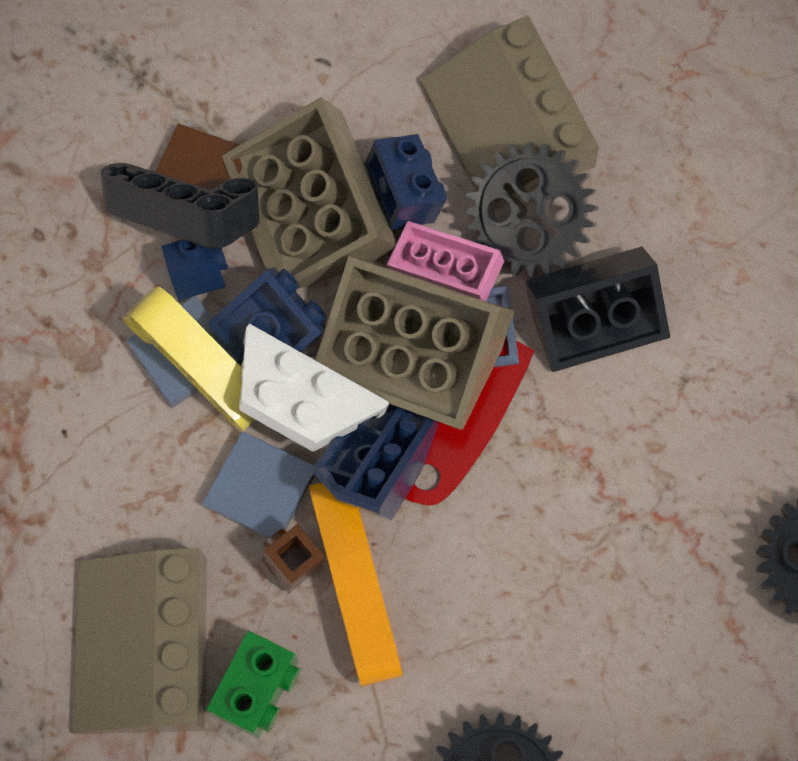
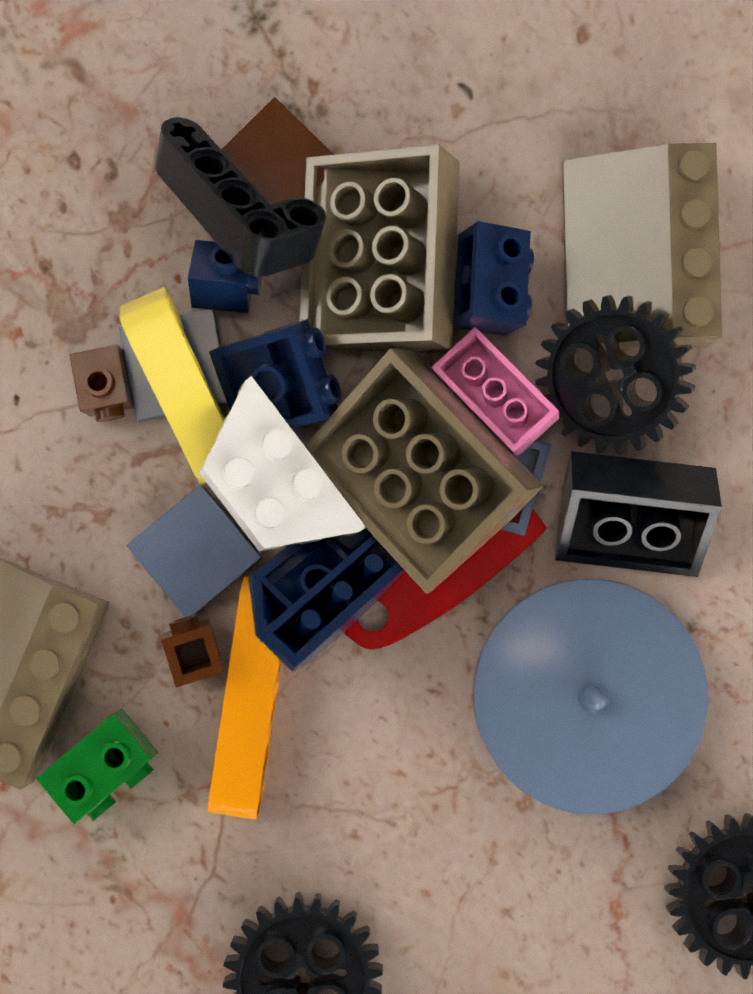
camera: 20 degrees right, 15 degrees up
none -> reddish brown brick [69,345,134,422]
none -> sand blue container [473,579,708,815]

